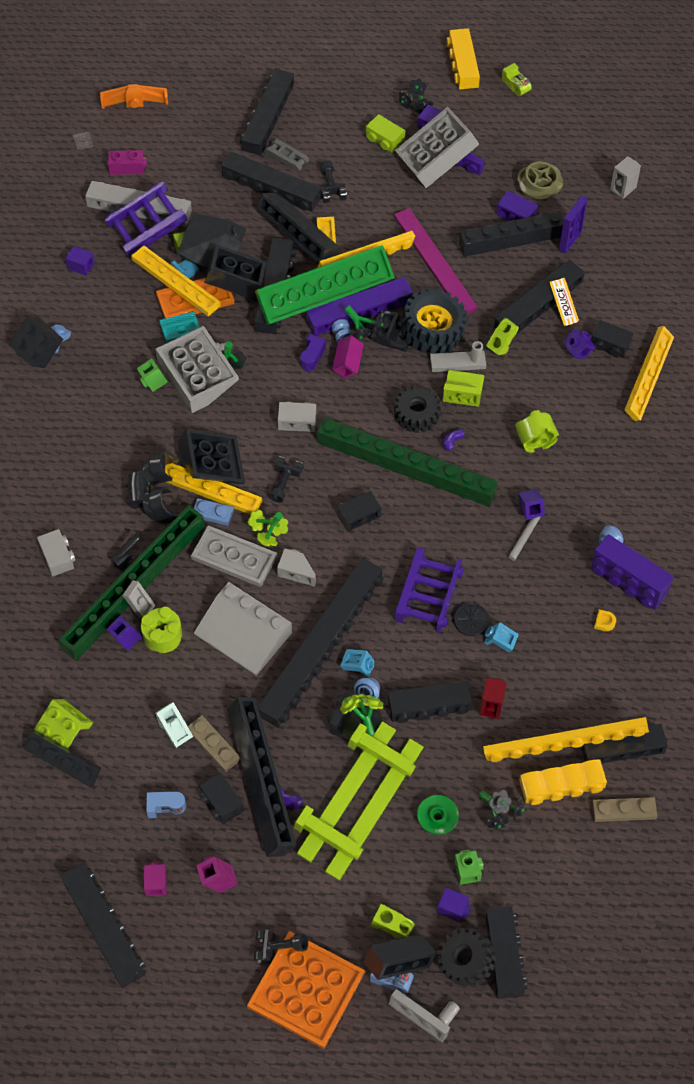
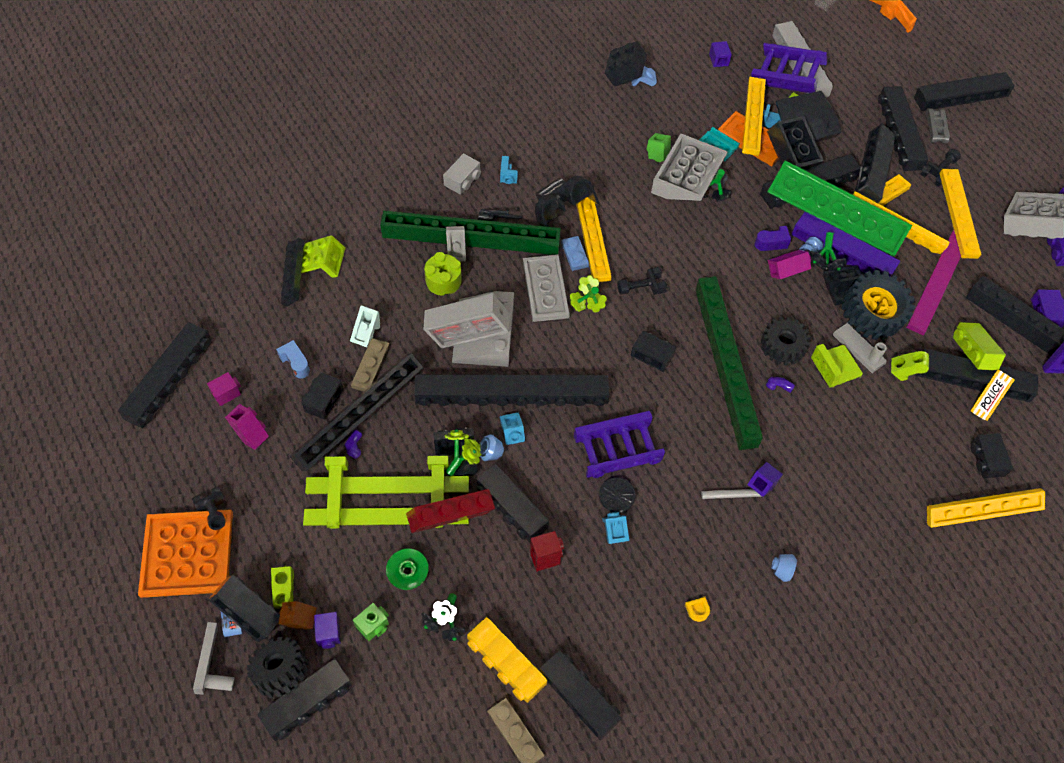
camera: 55 degrees right, 0 degrees up
dark purple brick [107,615,142,650] -> none
magenta brick [108,150,147,175] -> none
black slope [177,429,245,484] -> none
light grey slope [277,549,316,587] -> none
light grey brick [278,401,317,432] -> none
lime brick [366,114,405,153] -> none
yellow plate [483,717,649,762] -> none
lime brick [515,410,559,453] -> none
dark purple brick [563,329,596,359] -> none
dark purple brick [591,534,674,610] -> none
none -> reddish brown brick [278,601,317,630]
none -> dark red brick [406,489,495,533]
none -> light grey brick [423,293,510,348]
none -> dark azure bracket [500,156,518,184]
none -> yellow plate [939,169,981,259]
none -> lime brick [953,322,1006,370]

